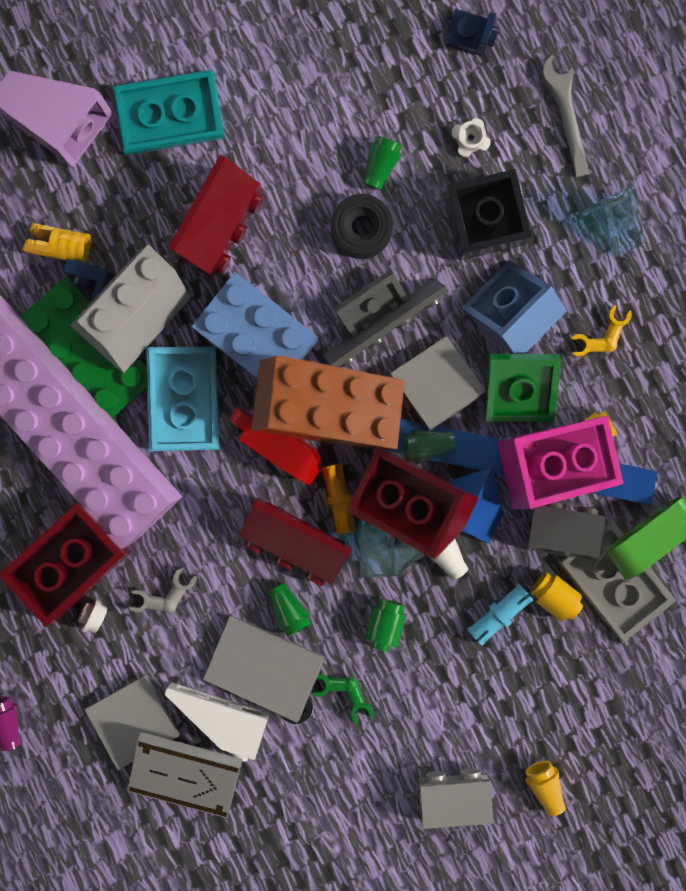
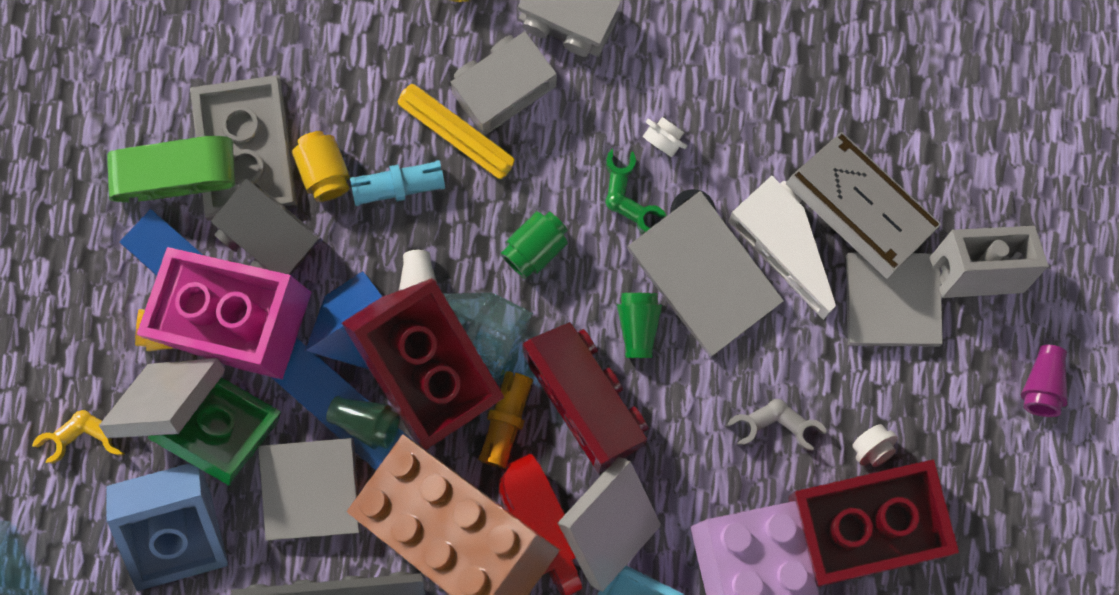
camera: 150 degrees left, 10 degrees down
none -> light grey tile [99,358,225,438]
none -> yellow axle [398,84,515,179]
none -> light grey brick [451,31,557,135]
none -> light grey tile [558,457,661,592]
none -> white plate [643,117,687,157]
none -> light grey brick [929,226,1049,298]

